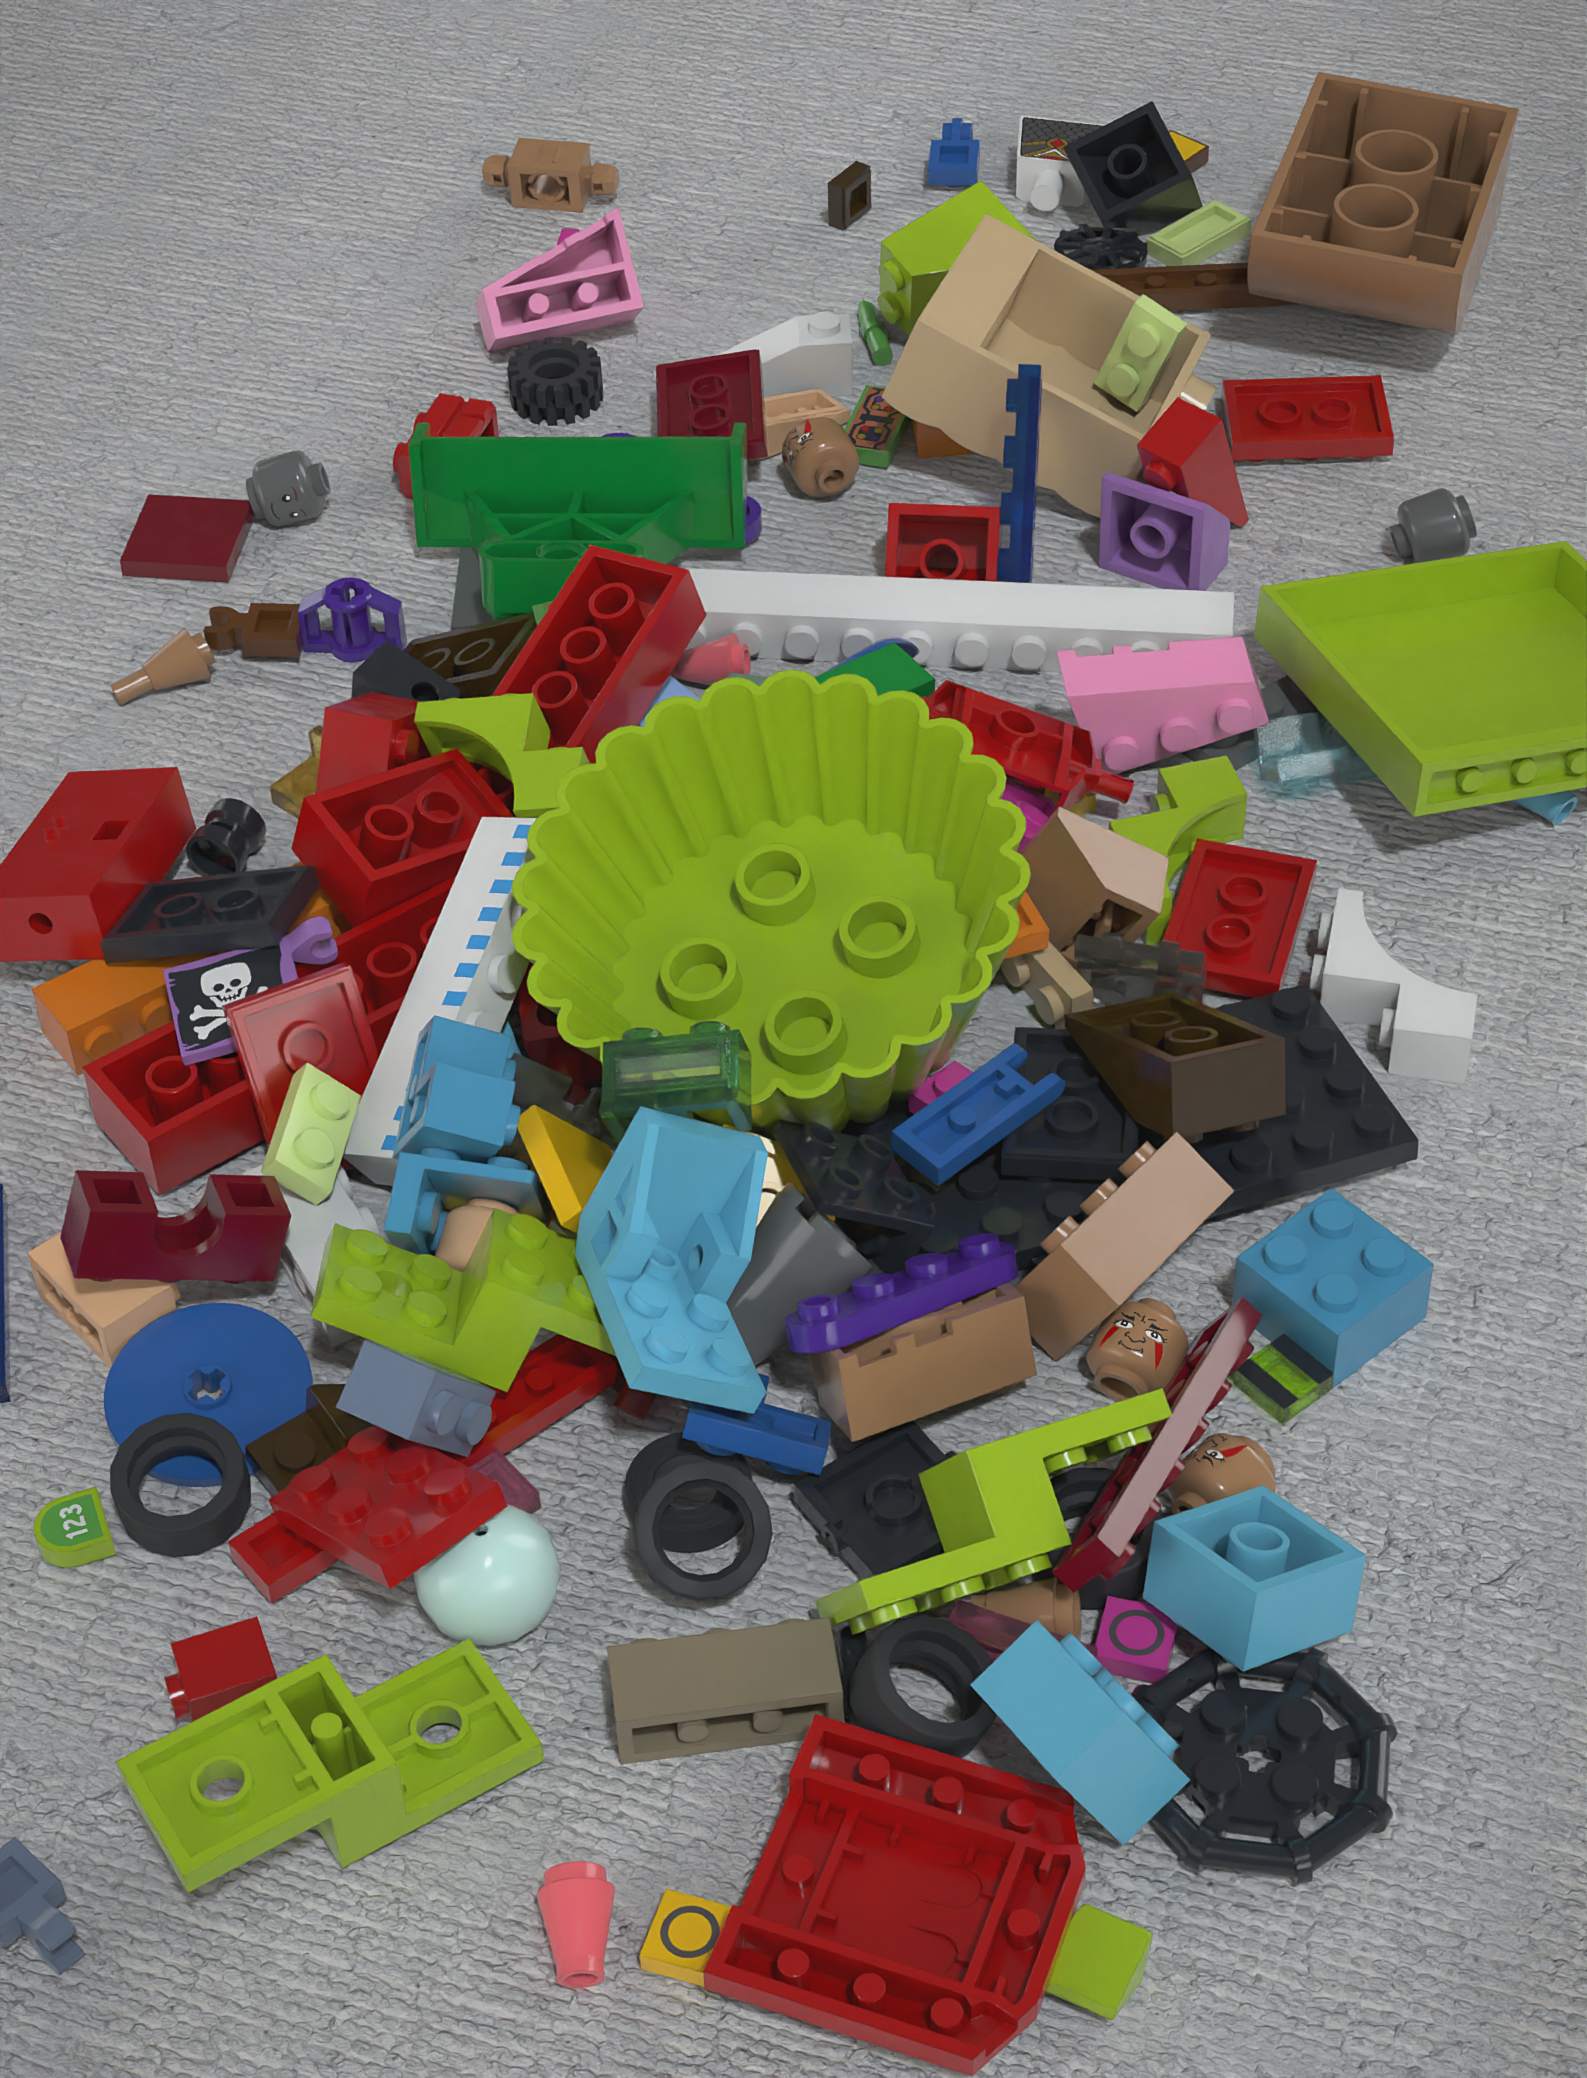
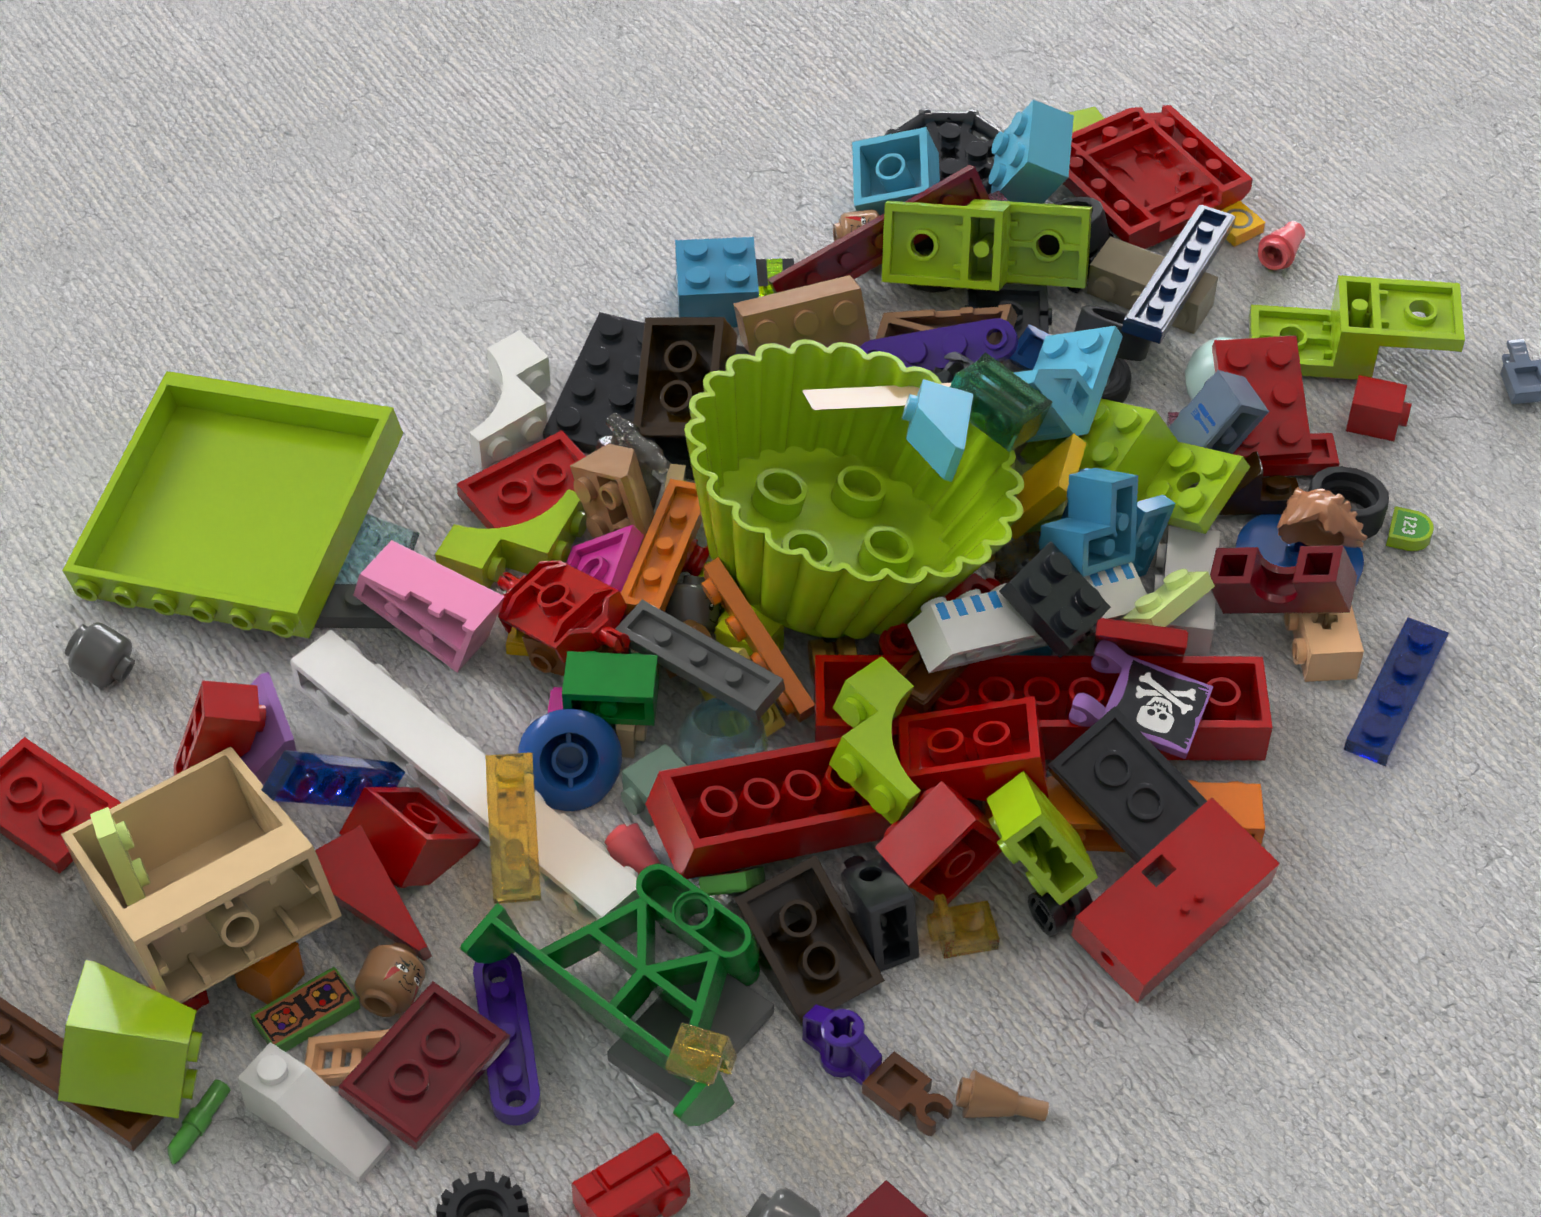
camera: 145 degrees left, 5 degrees up
none -> red slope [315,825,432,961]
none -> clear yellow slope [485,752,541,904]
none -> clear yellow bracket [666,1023,737,1085]
none -> sticker [802,383,961,410]
none -> medium azure slope [902,379,973,482]
none -> lime brick [987,771,1098,905]
none -> black plate [999,541,1111,658]
none -> tile [1122,205,1236,344]
none -> nougat hair [1277,487,1367,548]

